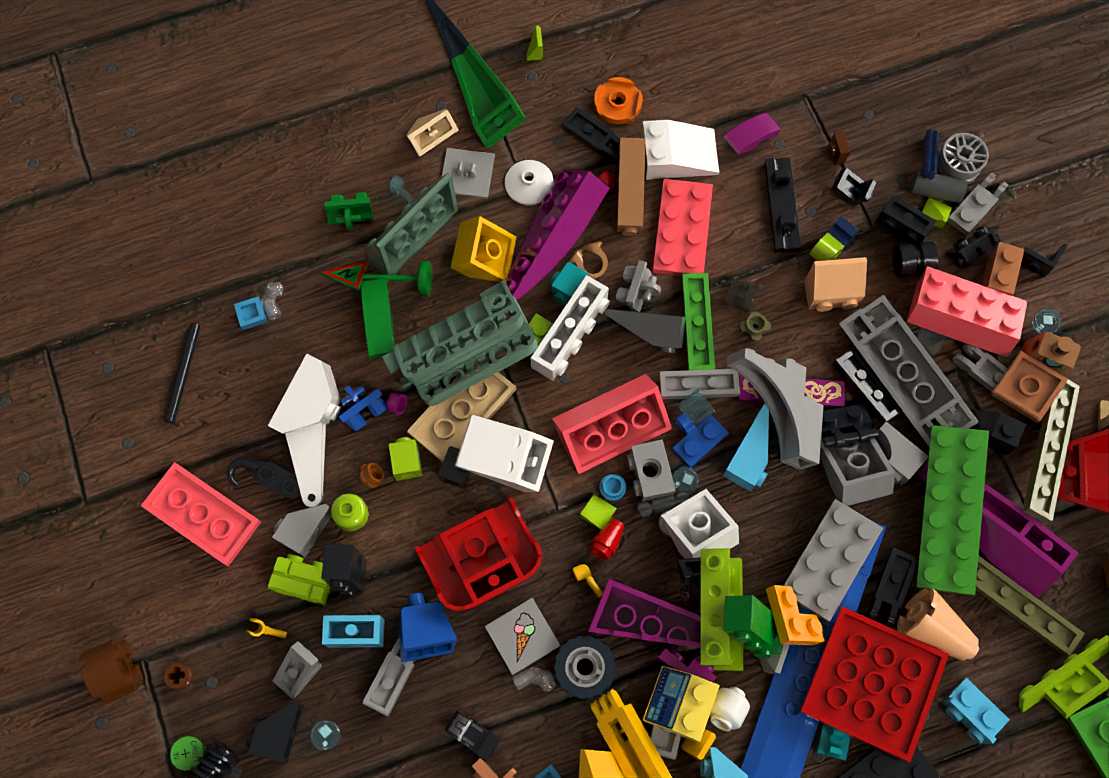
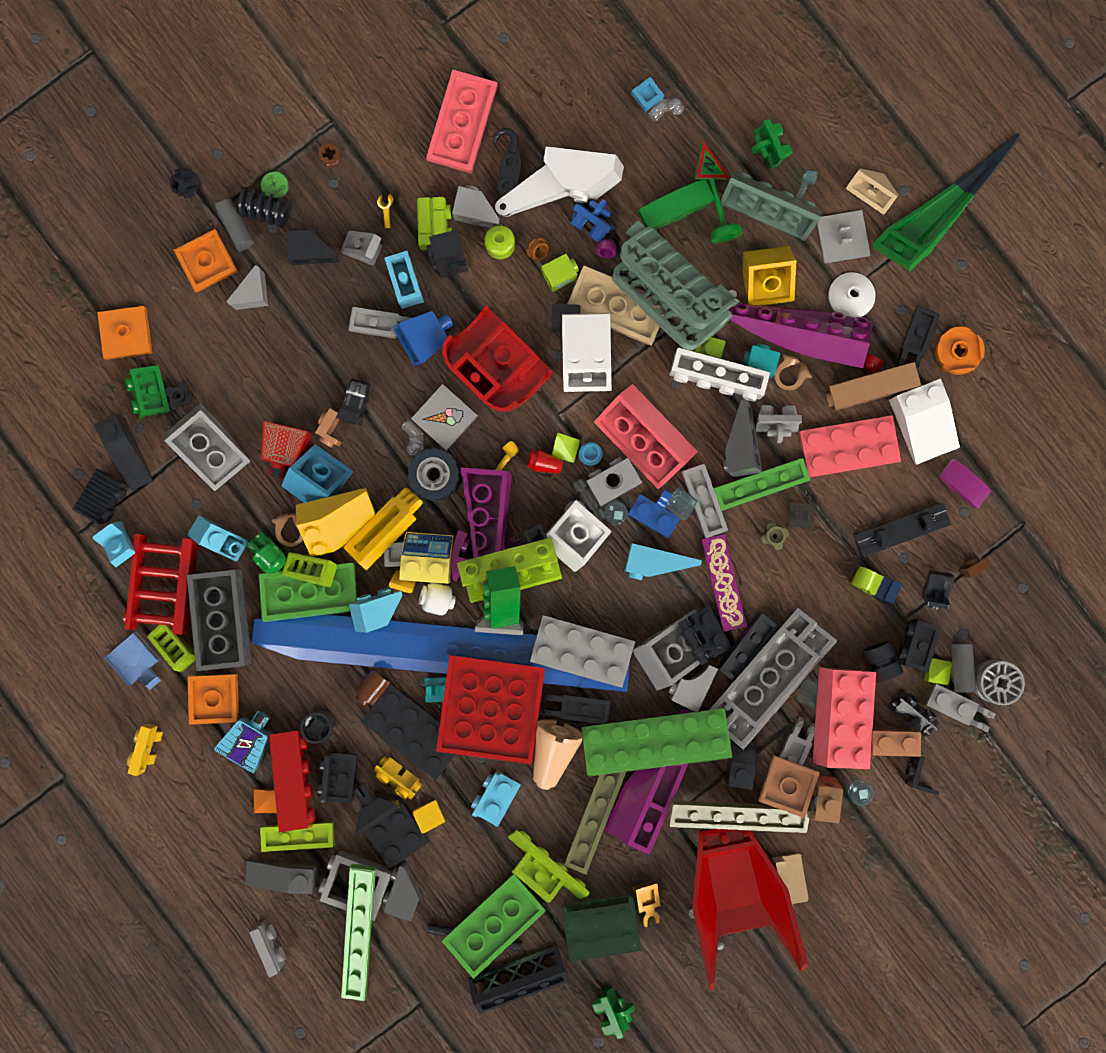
camera: 70 degrees right, 15 degrees up
reddish brown brick [79,639,143,706] -> none
black bar [164,323,201,424] -> none
clear light blue tile [310,720,340,750] -> none
lime slope [526,25,543,61] -> none
light grey arch [727,348,823,470] -> none
light orange plate [766,585,825,645] -> none
light nougat slope [804,257,867,312] -> none
dark blue axle [921,129,939,180] -> none

